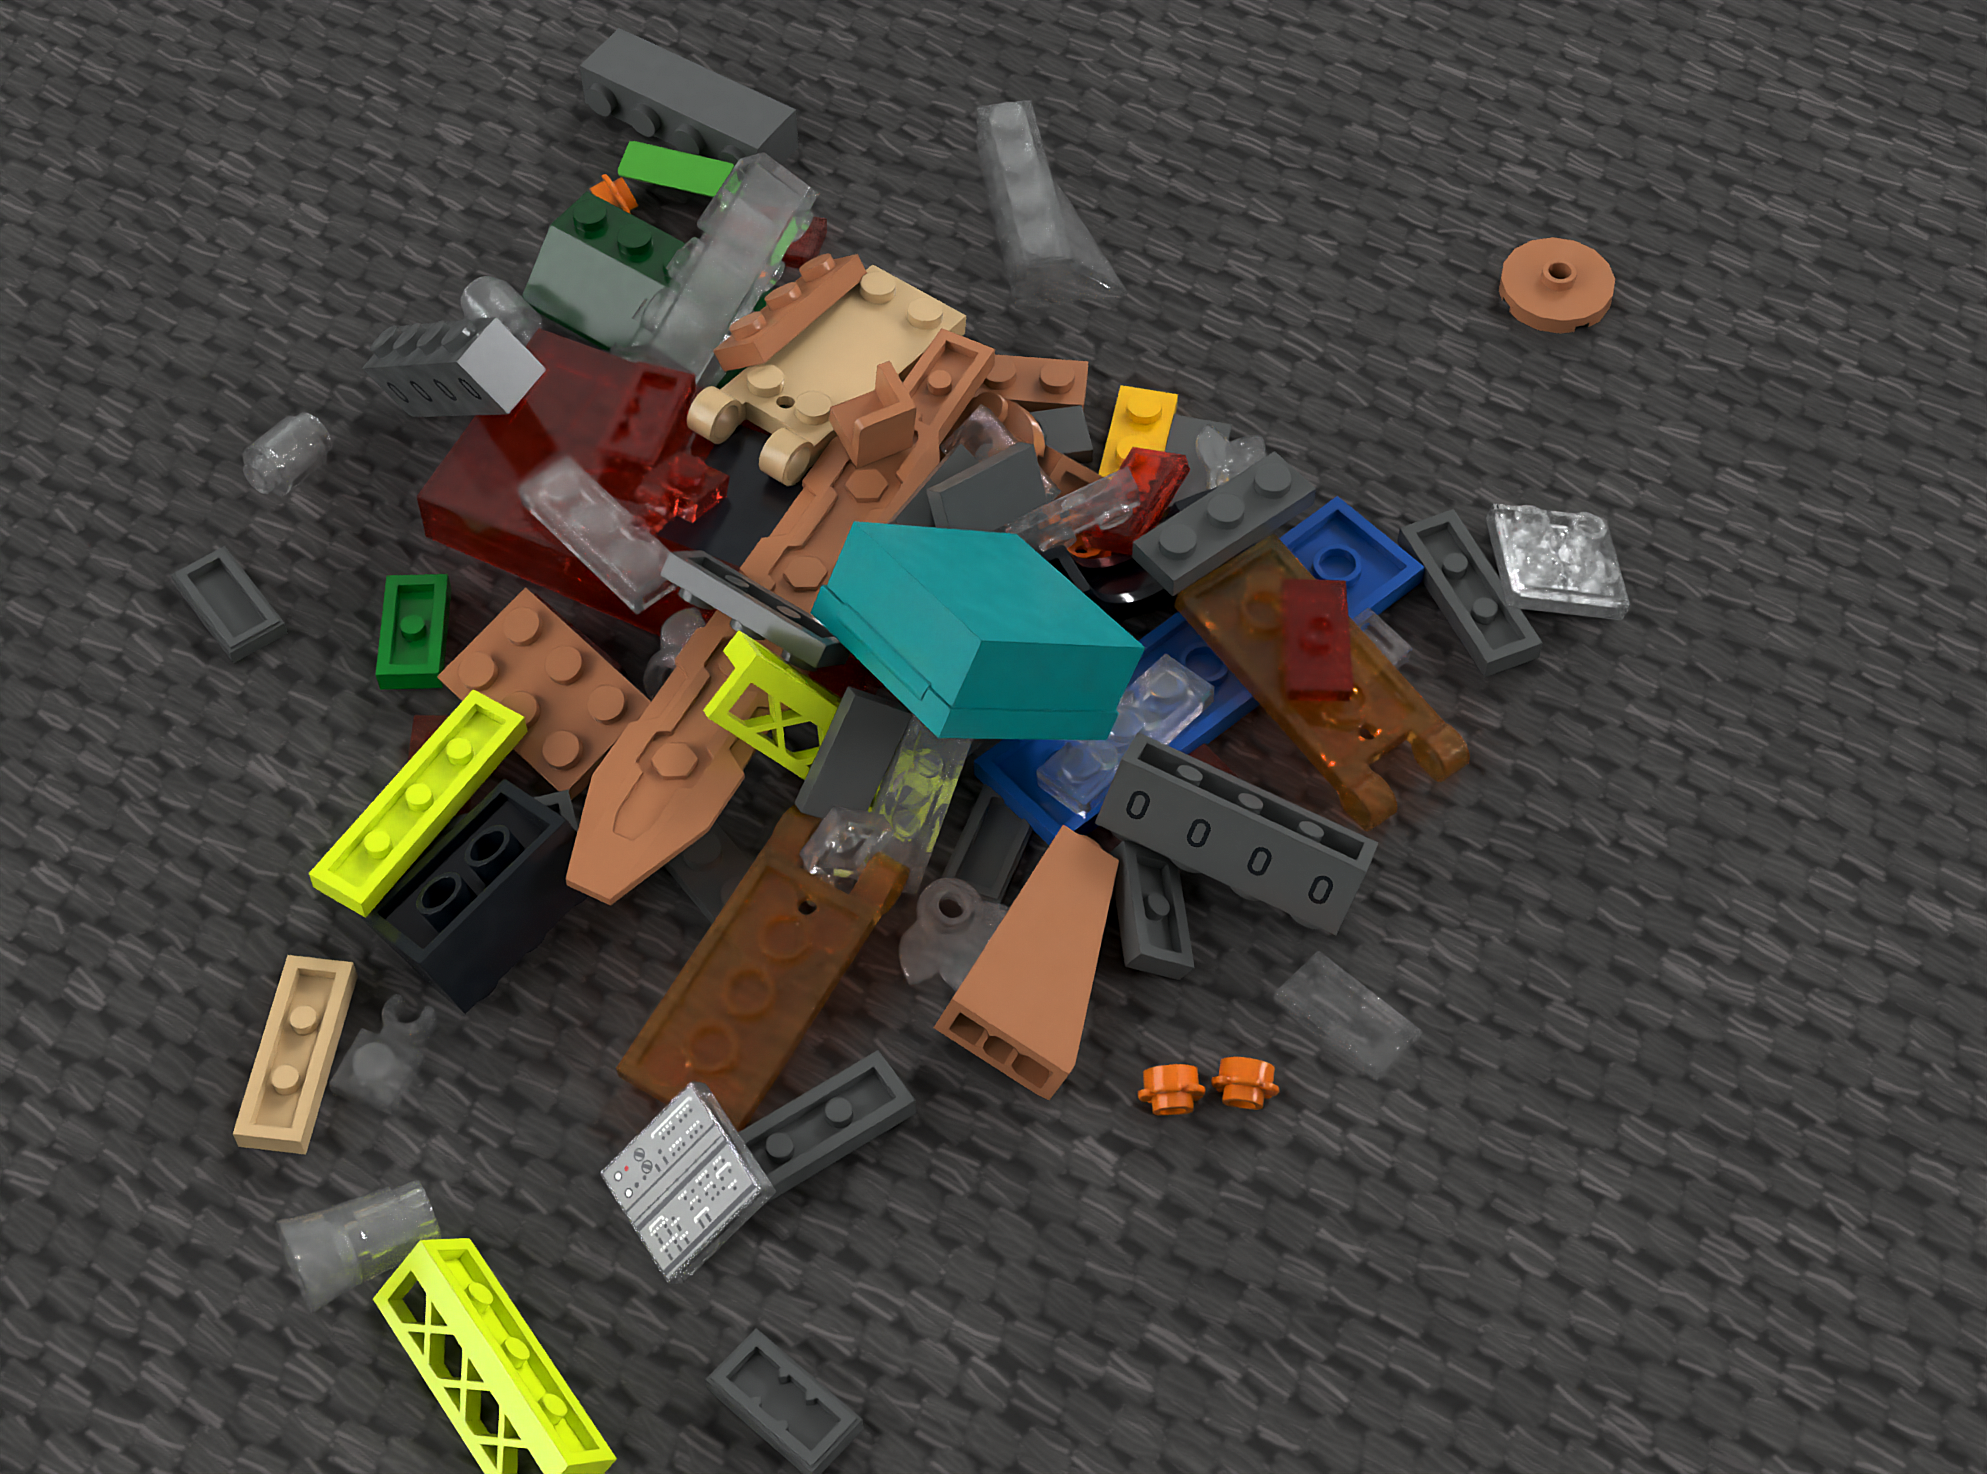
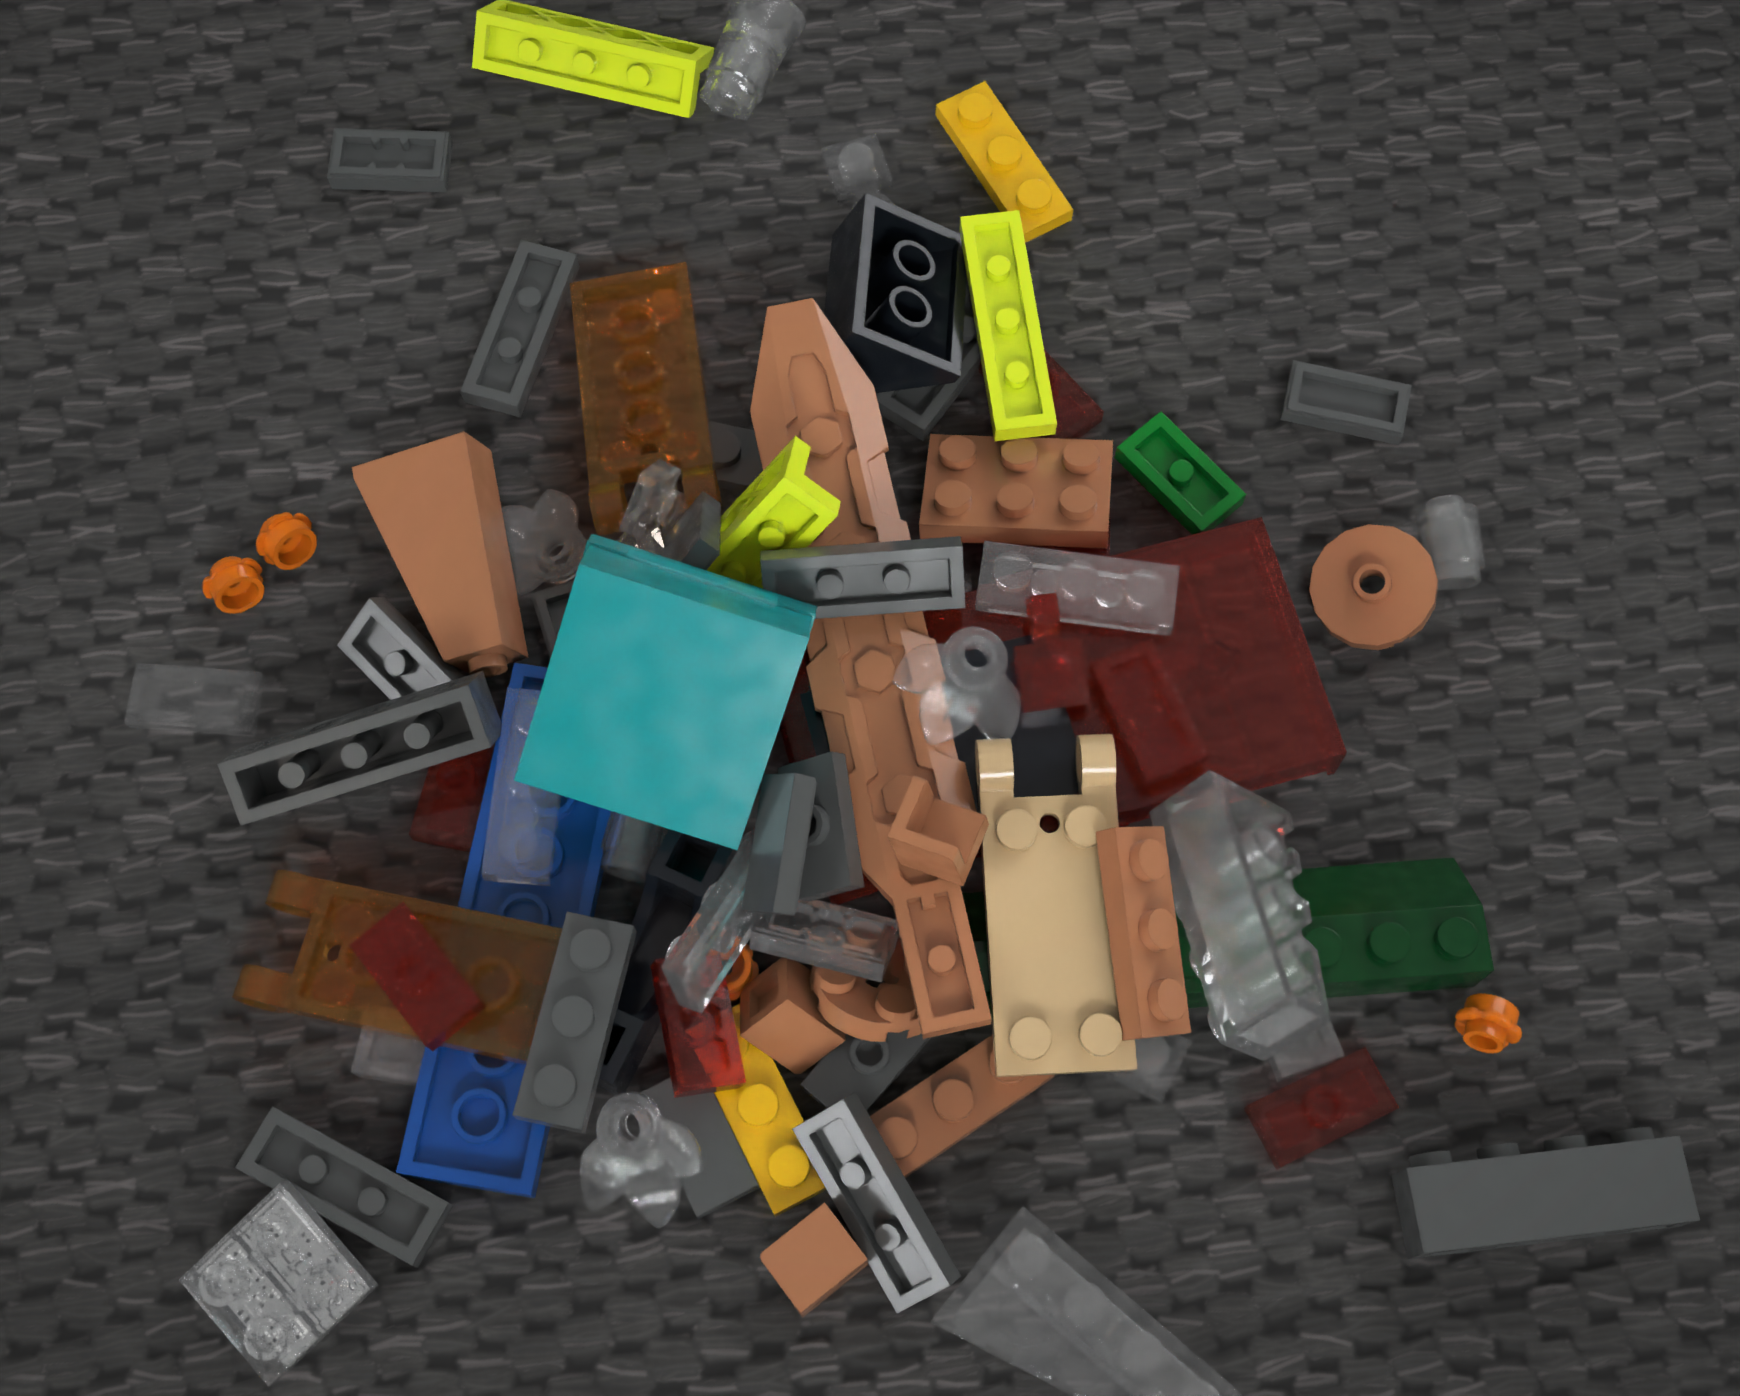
camera: 140 degrees right, 15 degrees up
tan plate [233,955,358,1155] -> none
dark grey brick [362,317,546,417] -> none
clear brick [461,276,542,350] -> none
tile [600,1081,776,1284] -> none
bright green slope [618,141,742,202] -> none
none -> nougat panel [760,1202,868,1318]
none -> dark grey plate [792,1092,961,1313]
none -> clear plate [892,627,1021,745]
none -> yellow plate [935,81,1073,243]
none -> nougat plate [1309,524,1438,650]

